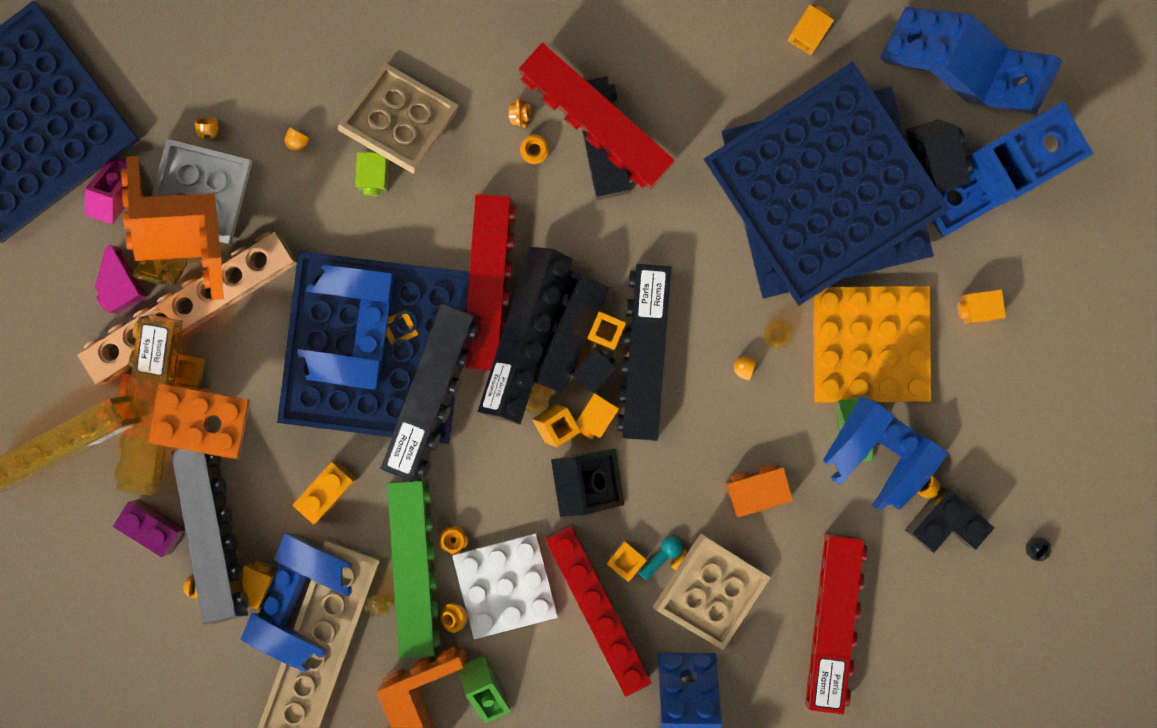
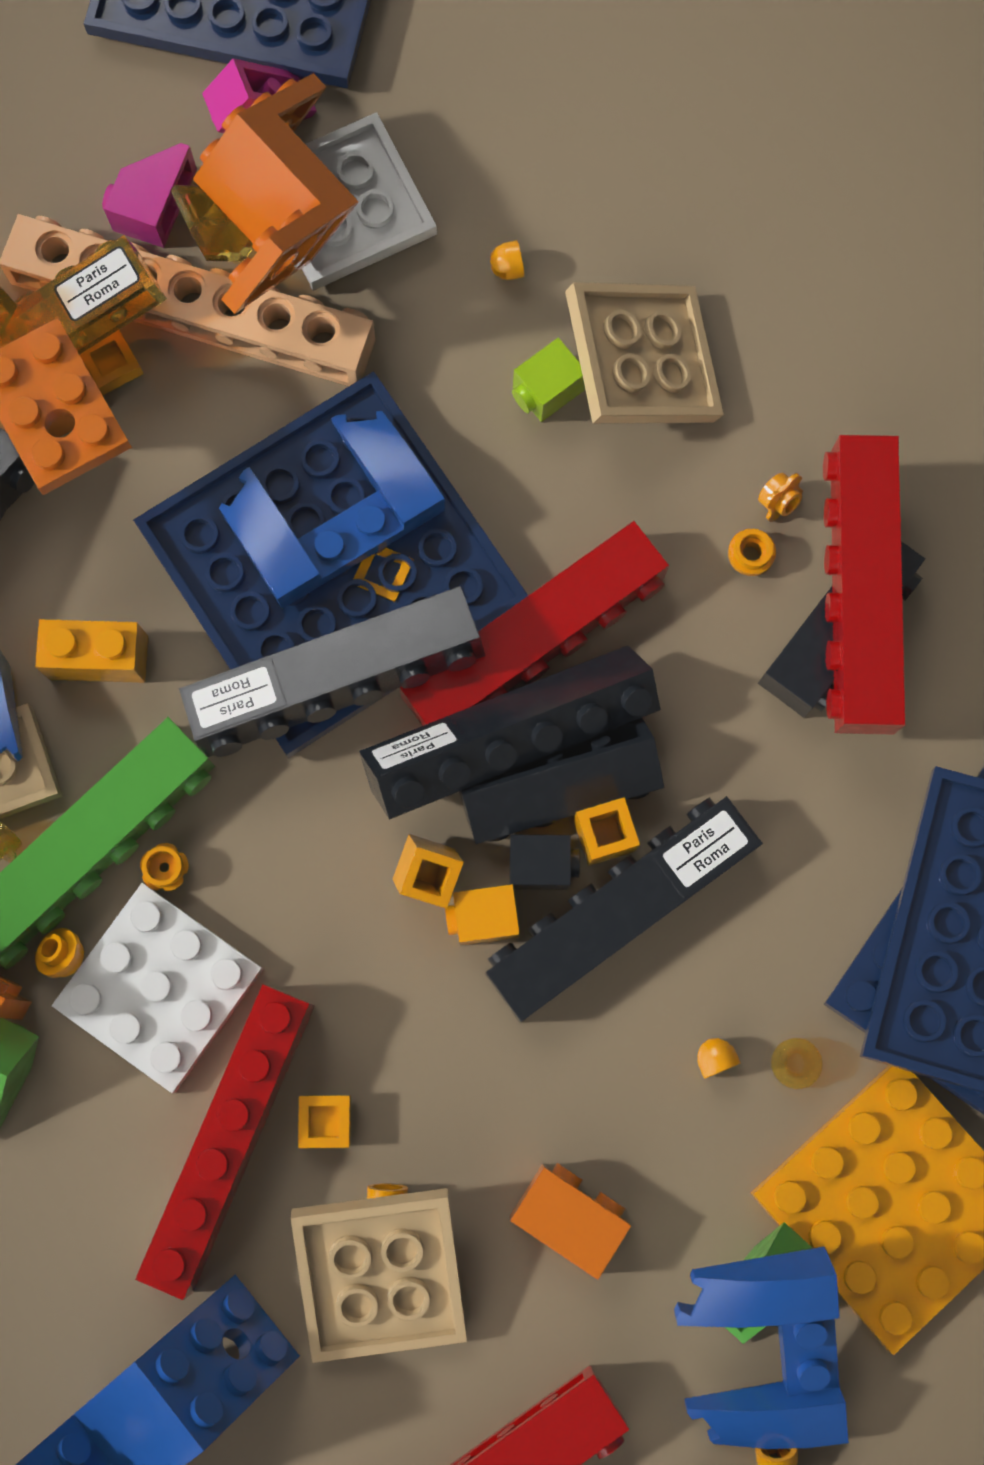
camera: 45 degrees right, 10 degrees down
light orange hinge [194,117,219,140] -> none
clear yellow plate [525,385,550,414] -> none
black slope [551,448,624,517] -> none
teal bar [638,535,684,581] -> none

